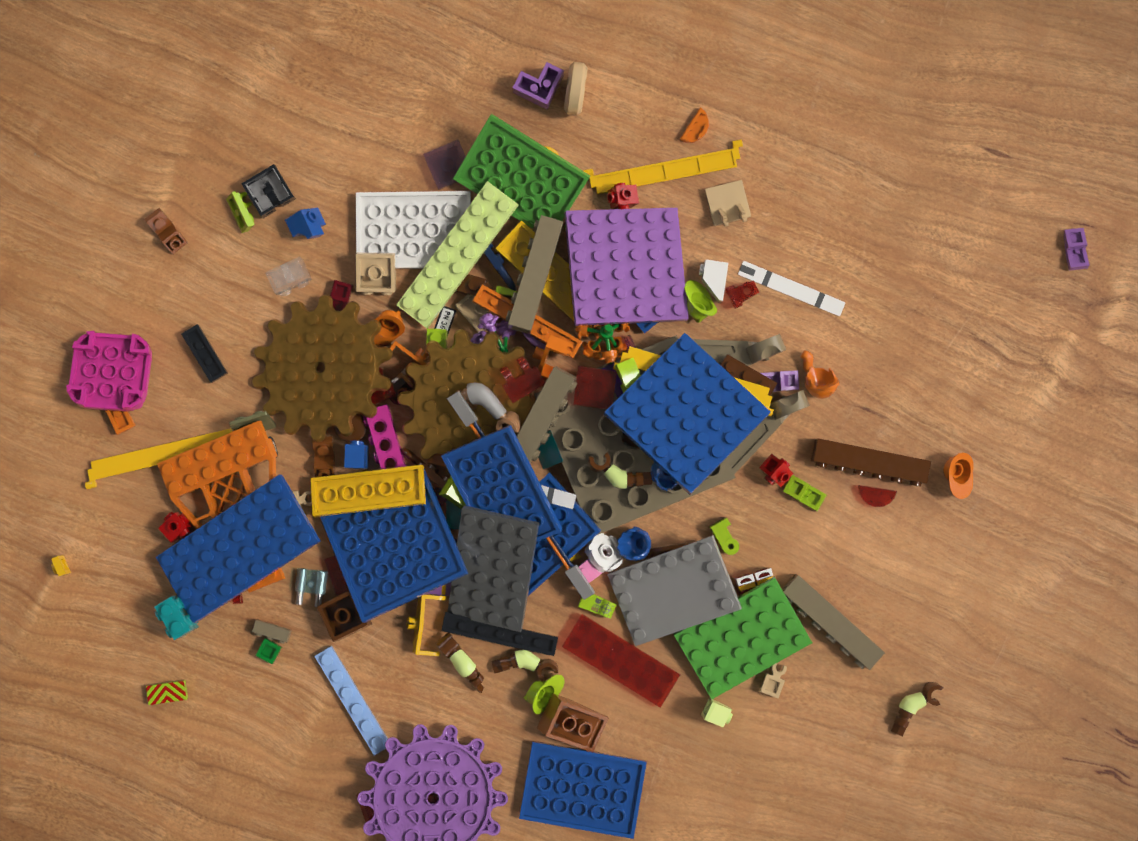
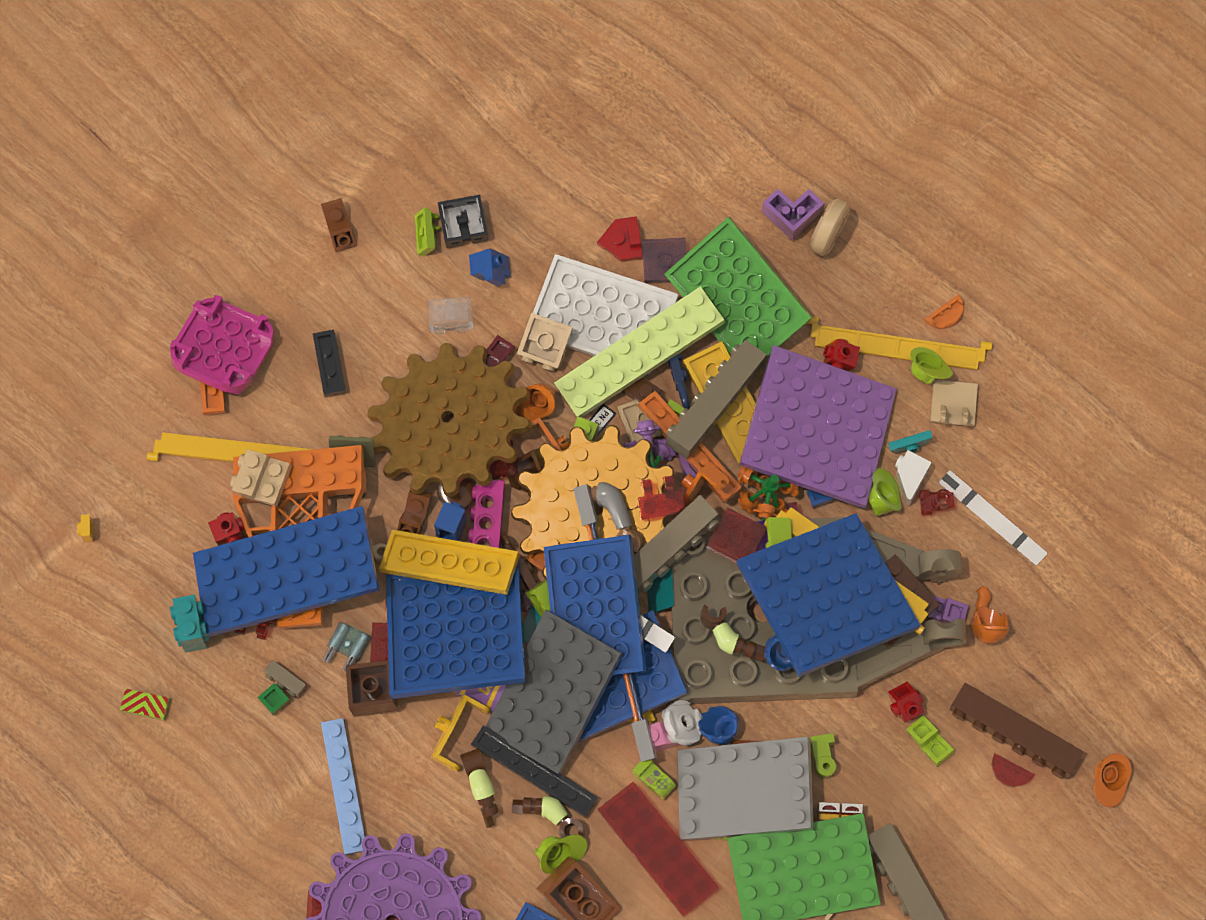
camera: 25 degrees right, 15 degrees down
none -> tan plate [230,449,292,507]
none -> red plate [597,216,643,262]
none -> teal plate [888,430,933,453]
none -> lime piece [910,347,953,384]

